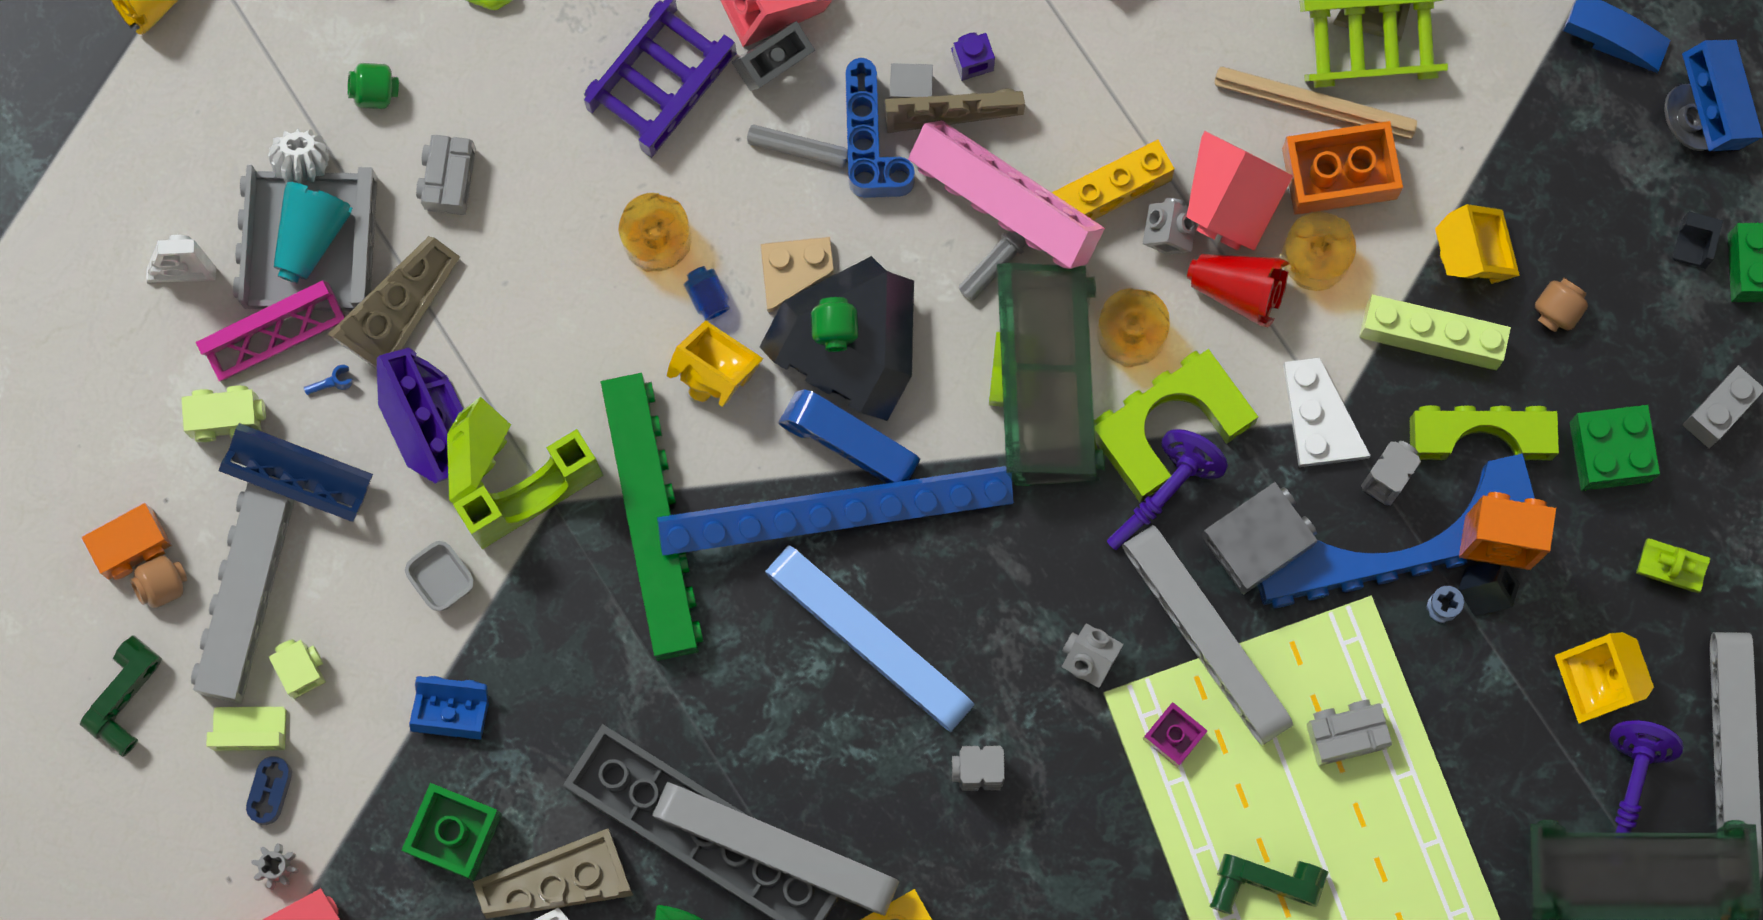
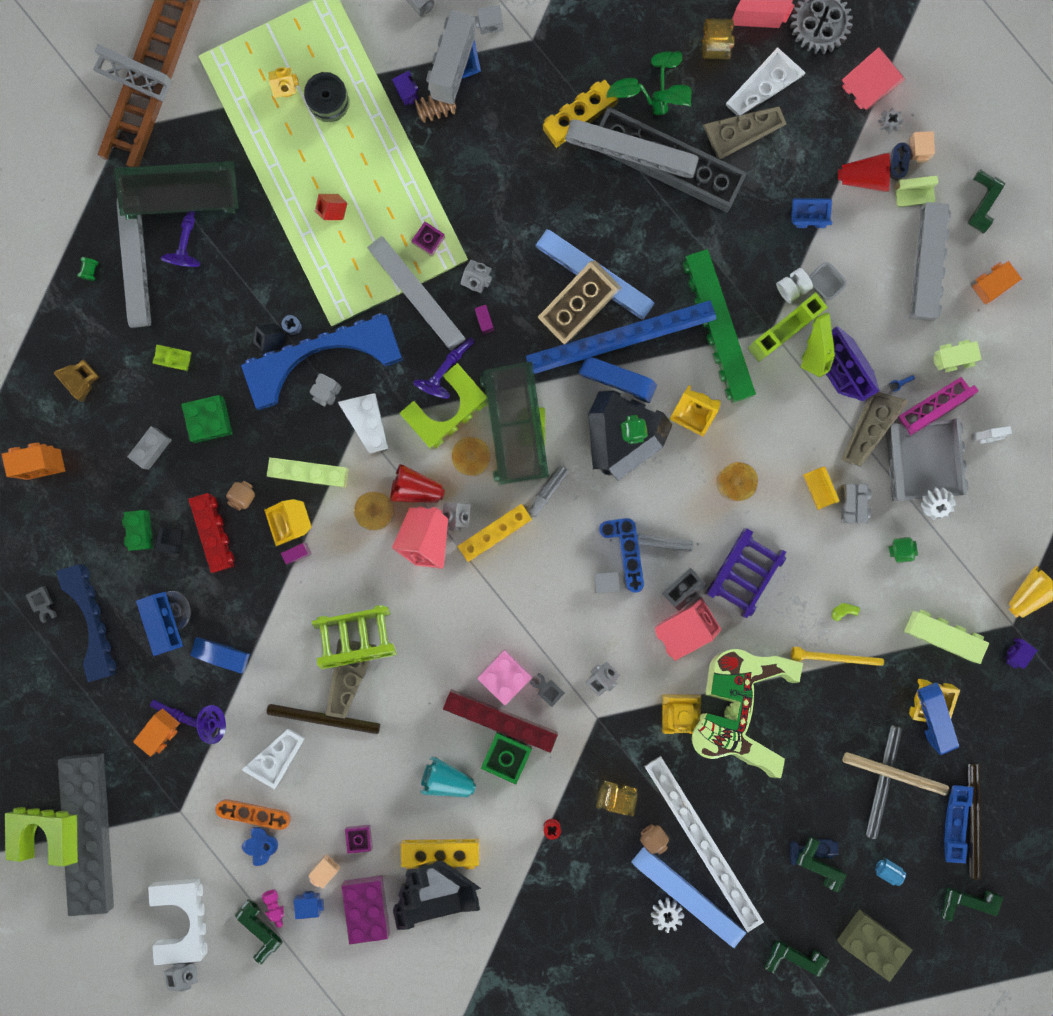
camera: 170 degrees right, 10 degrees up
medium nougat head [130,556,187,608] -> none
dark blue fence [218,423,373,522] -> none
yellowish green brick [269,639,326,699] -> none
teal cone [273,182,353,284] -> none
green brick [401,783,502,881] -> none
clear blue brick [683,266,730,321] -> none
tan wing [760,237,834,312] -> none
dark tan wing [885,89,1025,133] -> none
bright pink brick [908,120,1105,269] -> none
dark purple brick [951,32,995,81] -> none
light grey brick [952,746,1004,791] -> none
flat silver brick [1202,482,1317,595] -> none
dark green beam [1209,854,1329,915] -> none
tan axle [1215,66,1417,139] -> none
orange brick [1282,121,1403,215] -> none
light grey brick [1307,699,1392,766] -> none
lime arch [1410,405,1559,460] -> none
orange brick [1459,492,1556,570] -> none
yellow brick [1555,632,1654,723] -> none
none -> red brick [188,493,234,573]
none -> magenta piece [281,543,312,564]
none -> red panel [315,194,347,220]
none -> magenta piece [475,305,494,335]
none -> tan brick [538,260,622,345]
none -> white wheel [776,268,813,303]
none -> yellow panel [803,466,840,510]
none -> red cone [838,153,890,192]
none -> light nougat brick [909,131,935,163]

